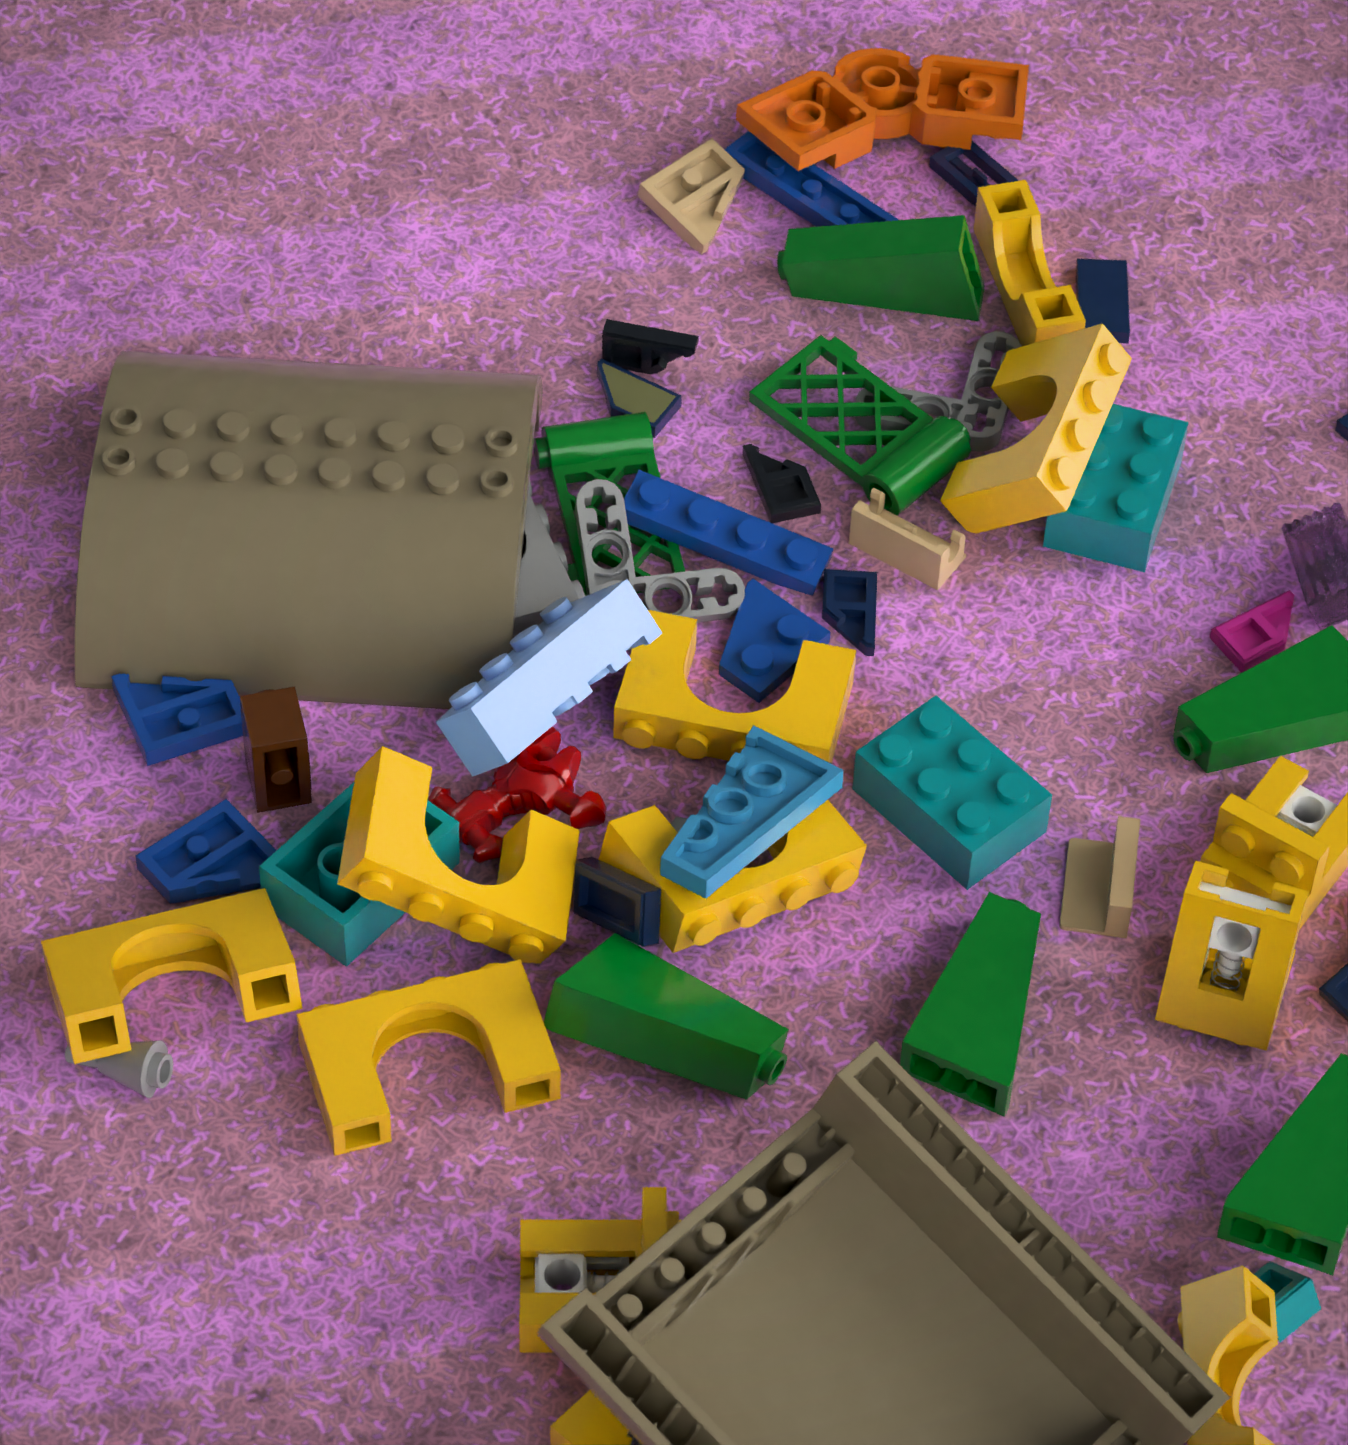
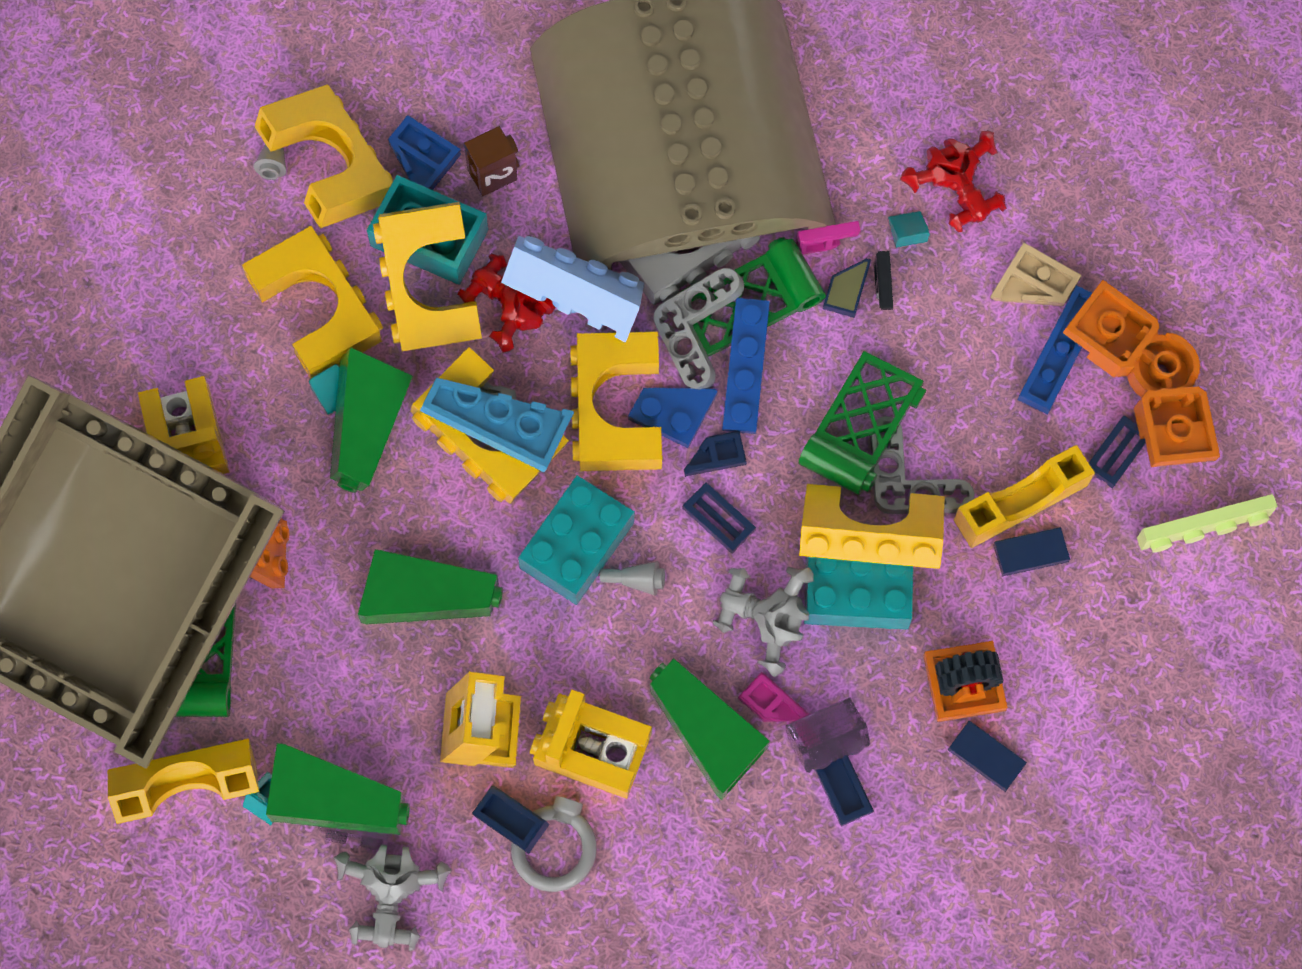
camera: 75 degrees right, 20 degrees up
blue wing [111,674,243,766] -> none
dark blue tile [573,857,661,947] -> none
black tile [742,444,821,523] -> none
green slope [777,215,985,321] -> none
tan hinge [849,488,966,590] -> none
tan panel [1060,816,1140,938] -> none
none -> teal slope [308,364,340,415]
none -> light grey cone [600,561,665,596]
none -> dark blue tile [682,482,756,554]
none -> light grey piece [713,566,814,677]
none -> dark pink tile [796,221,861,255]
none -> teal slope [888,211,930,248]
none -> red piece [900,130,1007,232]
none -> plate [923,641,1008,722]
none -> yellowish green plate [1137,494,1278,552]

